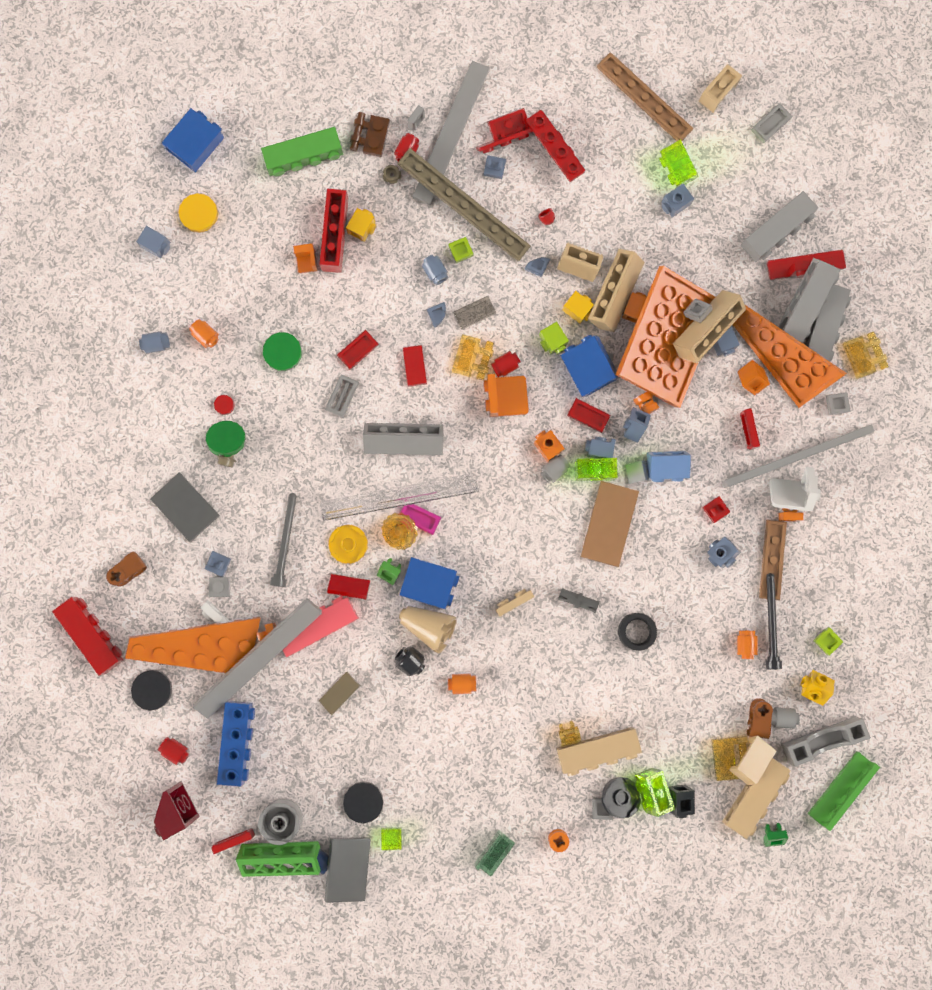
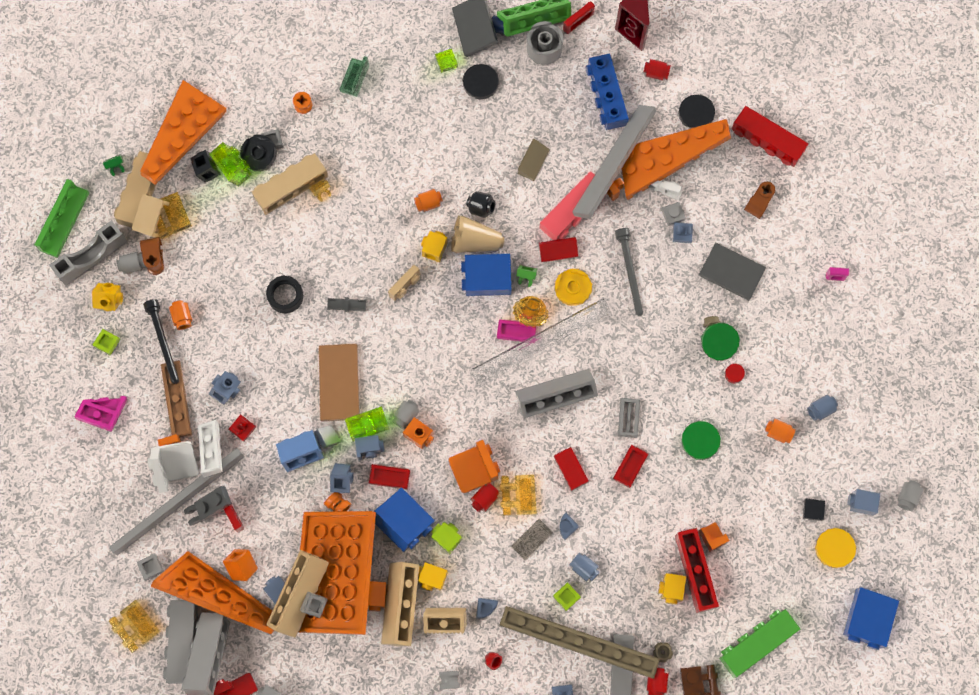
camera: 165 degrees right, 10 degrees down
none -> dark pink wing [74,396,127,432]
none -> orange wing [140,80,227,185]
none -> dark grey hinge [184,486,232,526]
none -> white tile [198,420,223,477]
none -> yellow brick [421,231,448,263]
none -> light grey wheel [439,671,460,689]
none -> black tile [803,498,825,521]
none -> dark pink tile [826,267,849,281]
none -> light grey brick [898,480,923,511]

